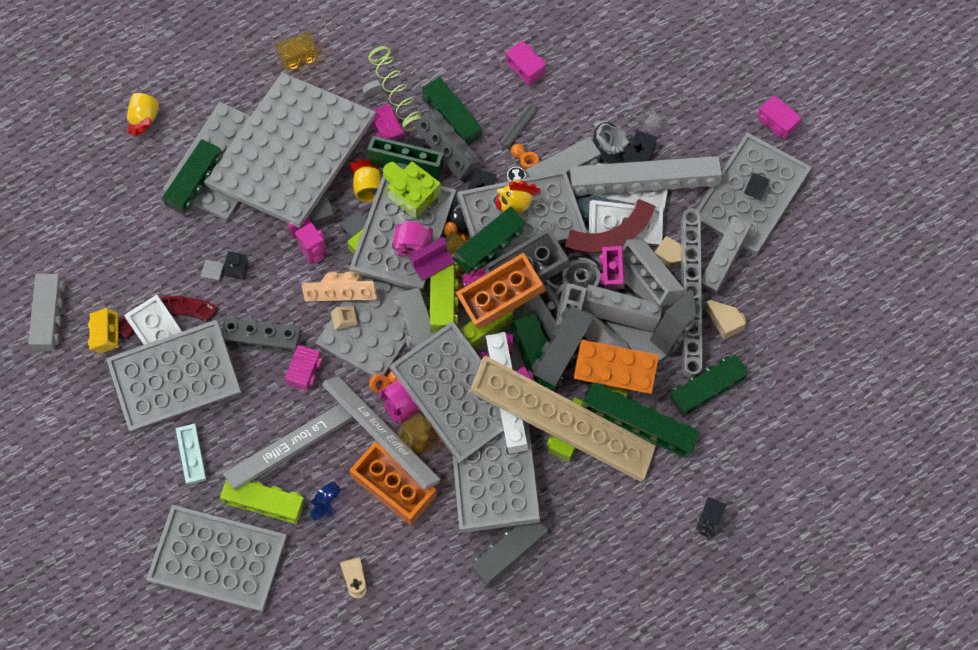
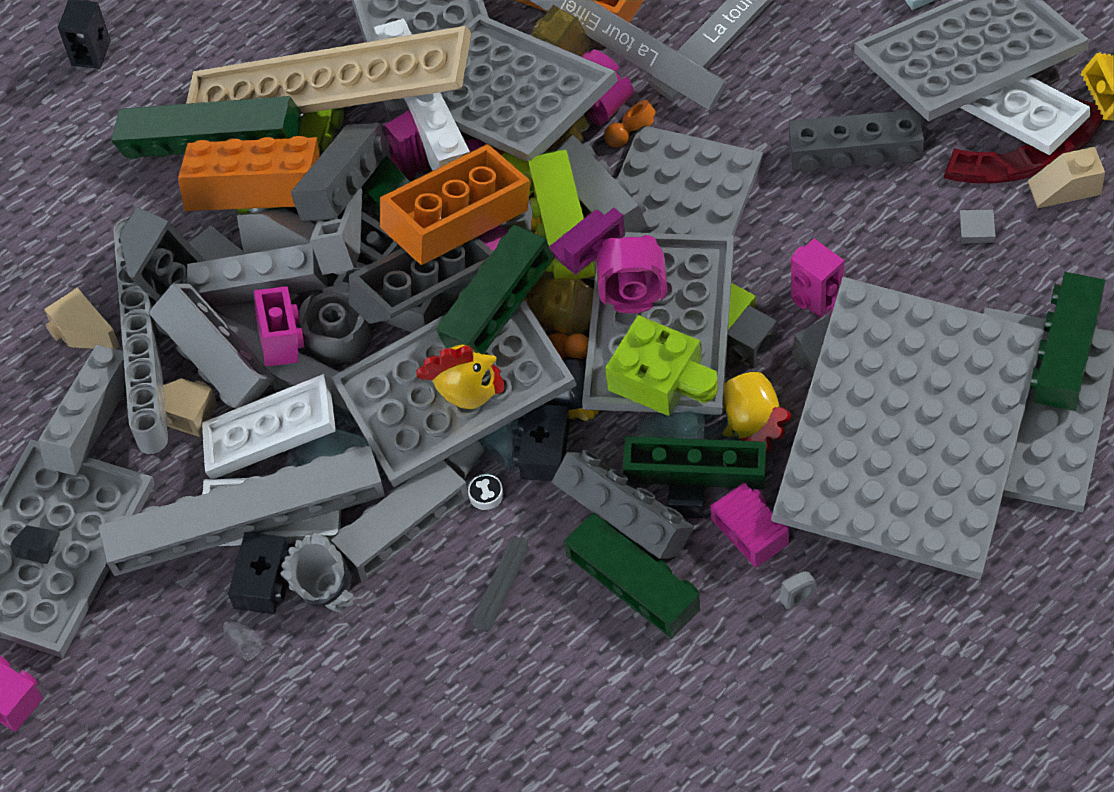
camera: 175 degrees right, 10 degrees down
black brick [223,251,249,280] -> none
clear yellow brick [275,32,318,70] -> none
dark pink brick [285,345,323,391] -> none
light nougat bracket [302,271,377,301] -> none
tan slope [331,307,358,329] -> none
yellowish green piece [368,46,422,132] -> none
dark pink brick [505,41,546,85] -> none
orange plate [511,144,539,171] -> none
dark red tile [564,199,656,253] -> none
dark green brick [670,354,749,418] -> none
none -> tan slope [1028,147,1105,208]

